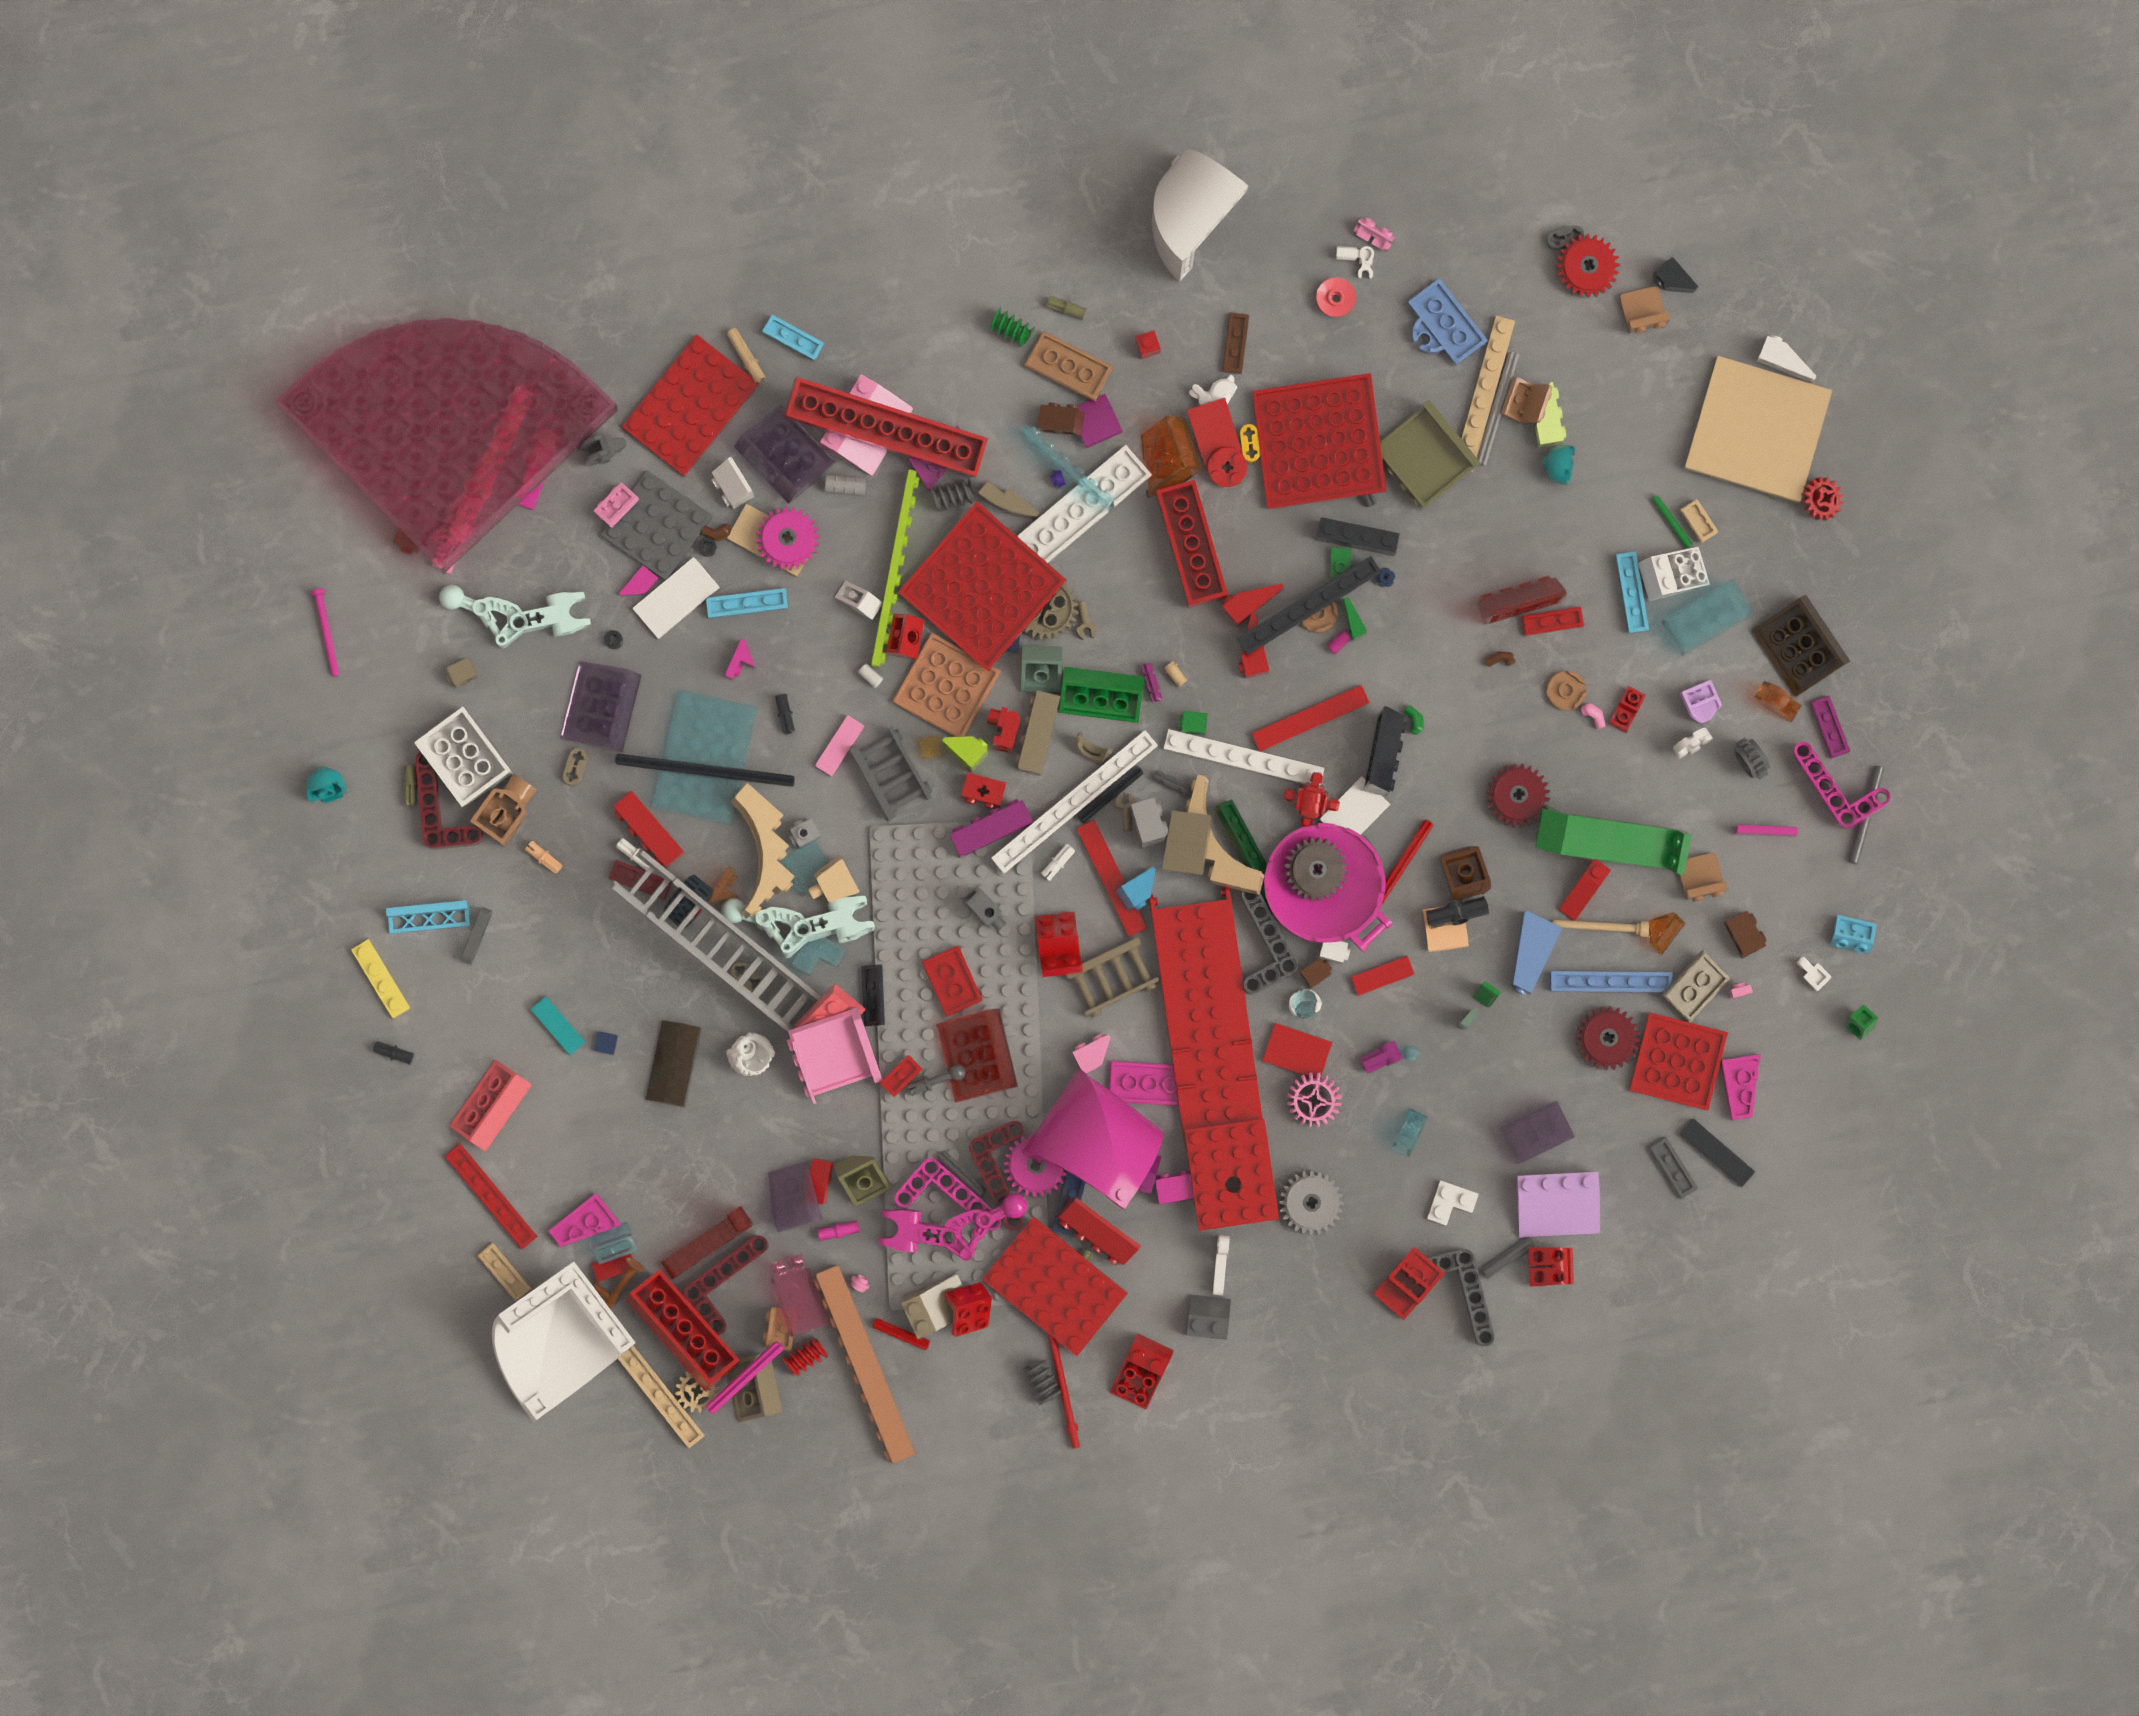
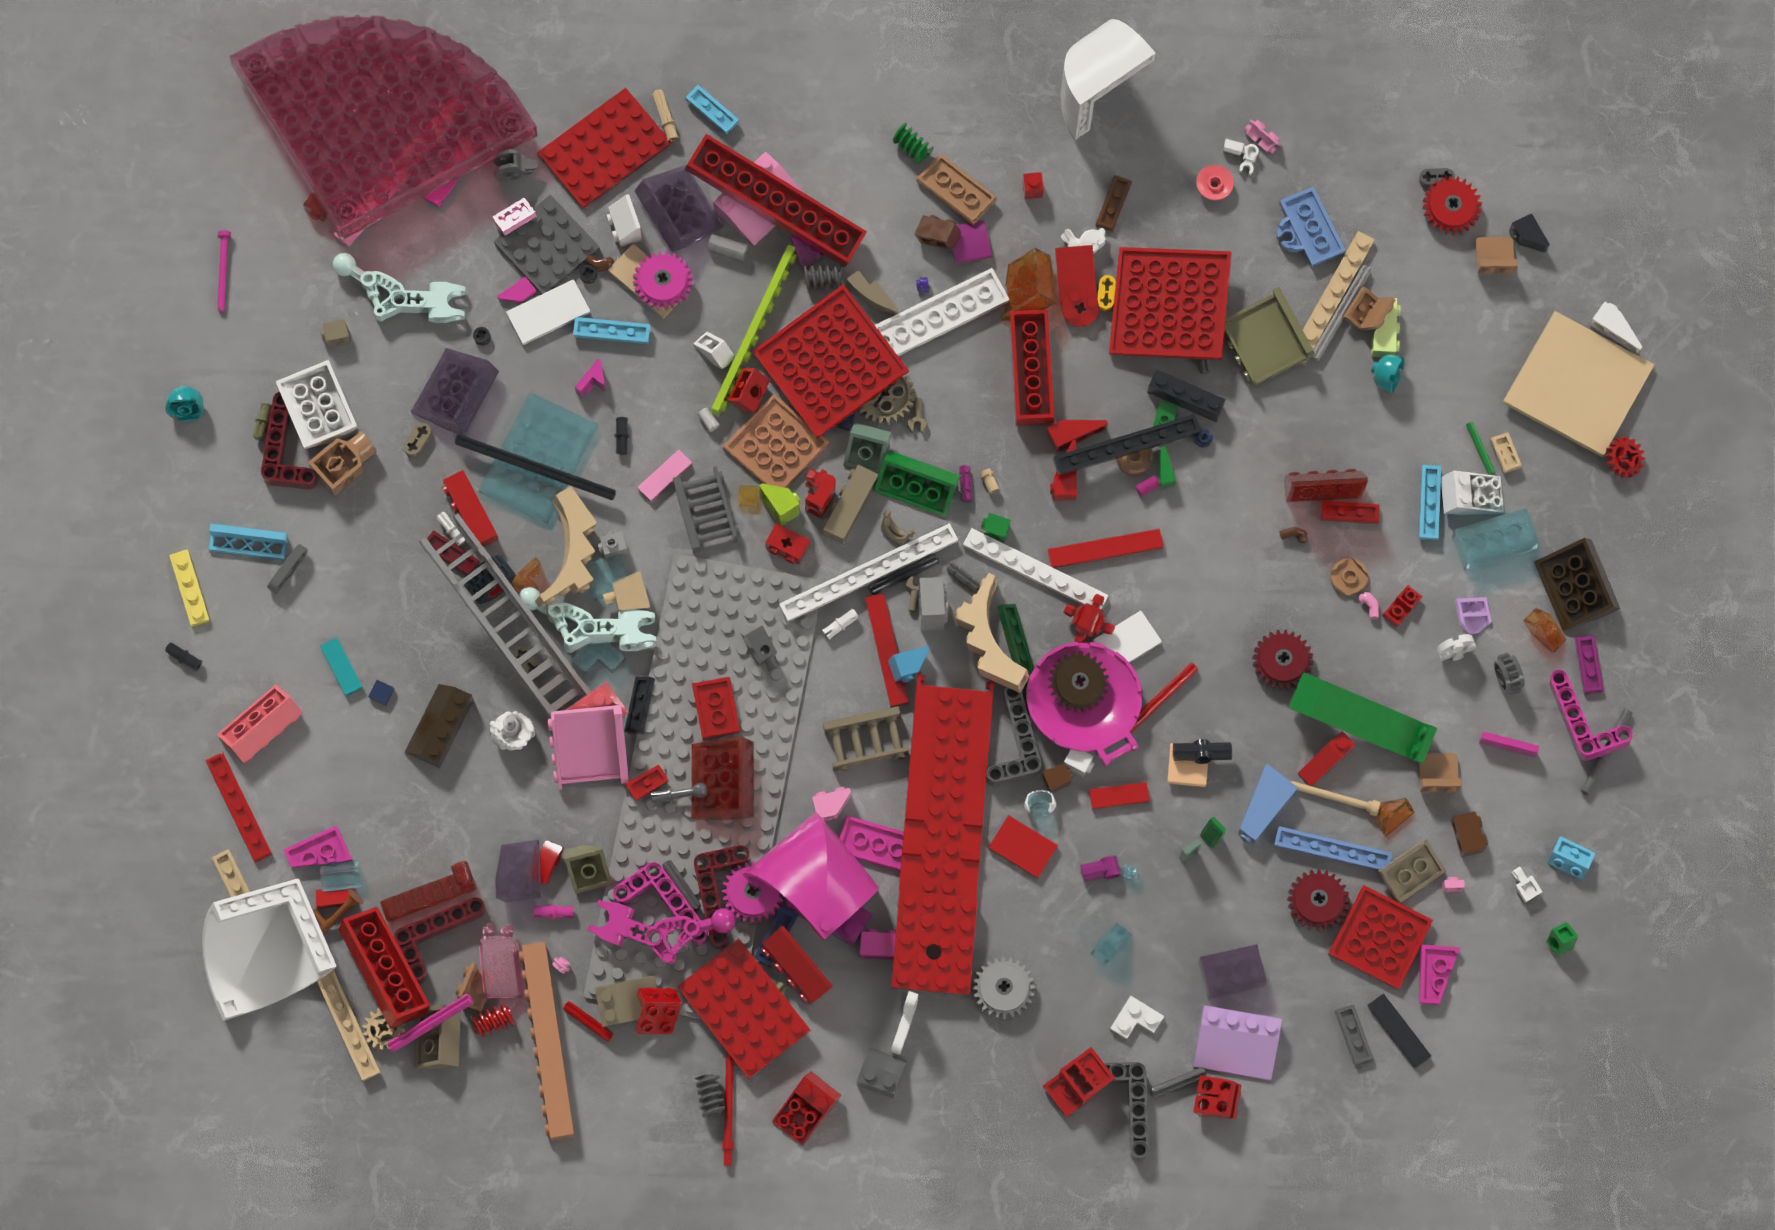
camera: 15 degrees right, 10 degrees down
light nougat axle [525,841,563,874] -> none
magenta brick [950,799,1033,858] -> none
clear light blue plate [1021,425,1115,512] -> none
red bracket [1034,912,1083,977] -> none
olive axle [1046,296,1087,320] -> none
dark tan tile [1162,810,1212,876] -> none
bright pink gear [1287,1072,1342,1127] -> none
black slope [1363,706,1407,796] -> none
green arm [1404,705,1424,735] -> none
reddish brown slope [1440,846,1491,900] -> none

